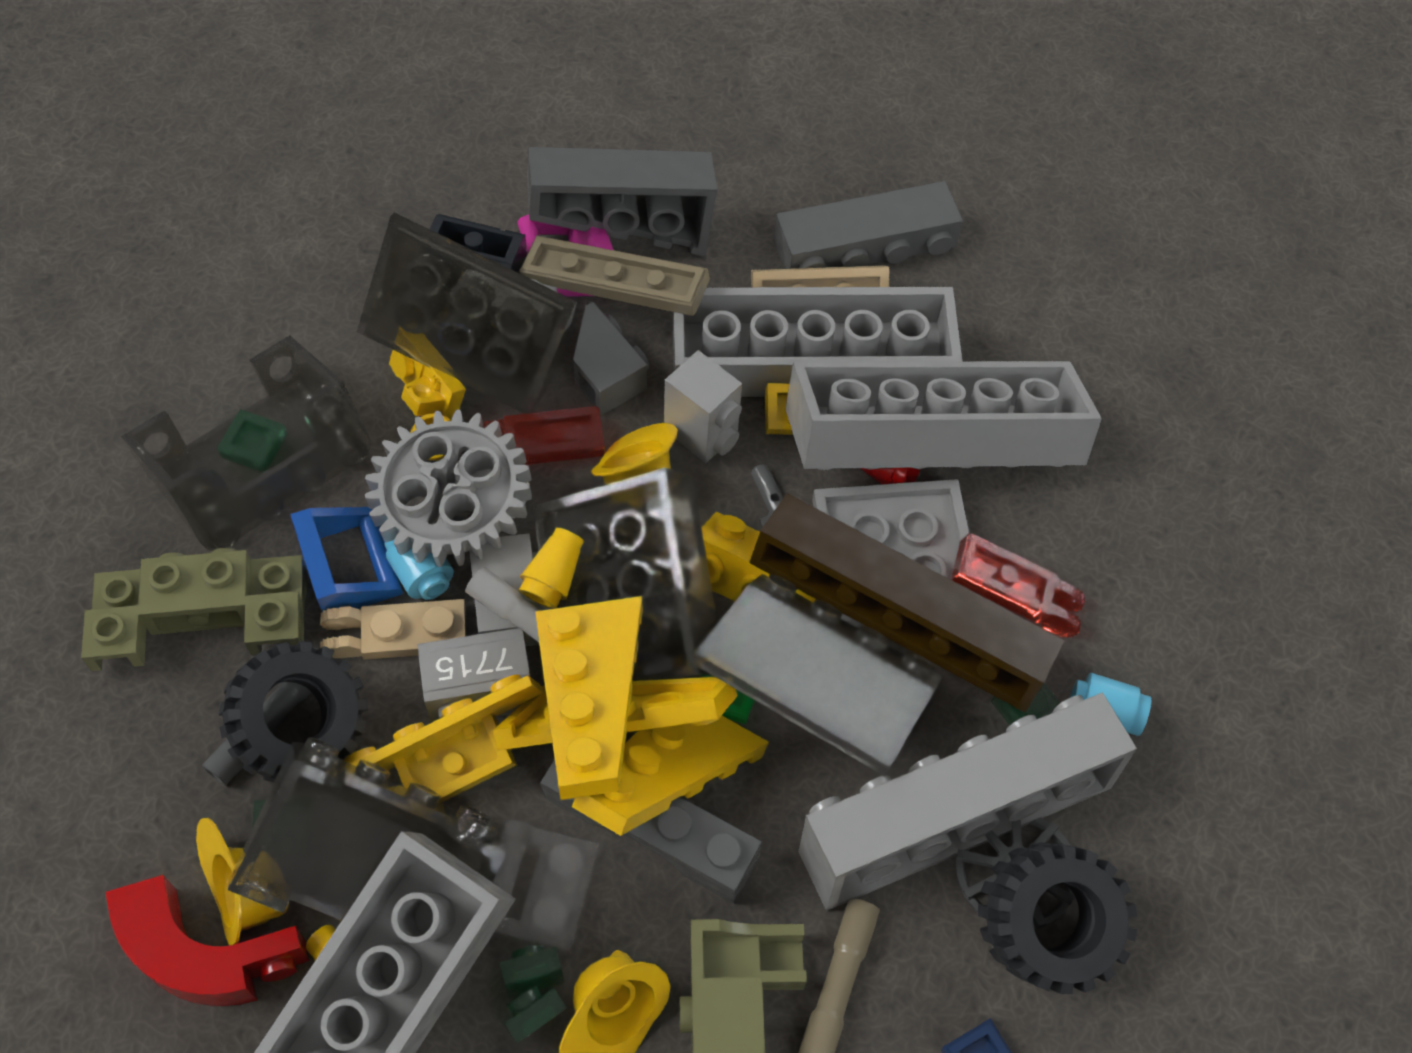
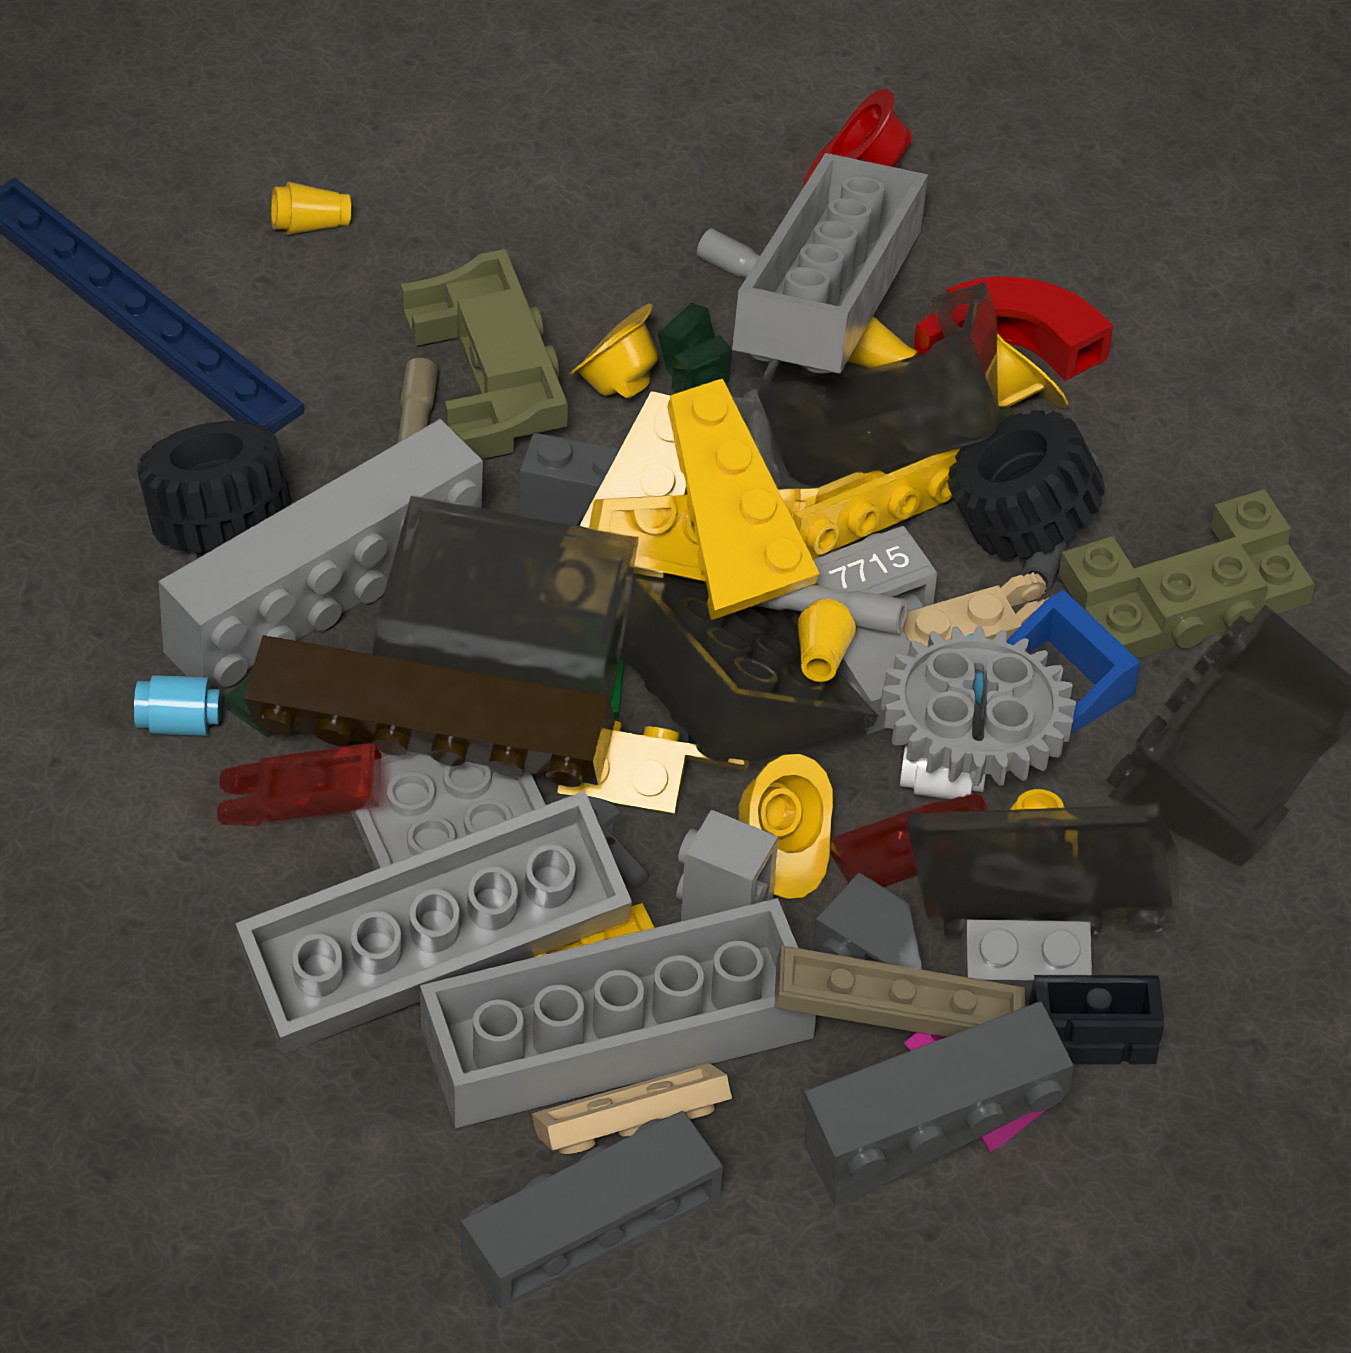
camera: 165 degrees right, 10 degrees down
clear green plate [217,409,288,473] -> none

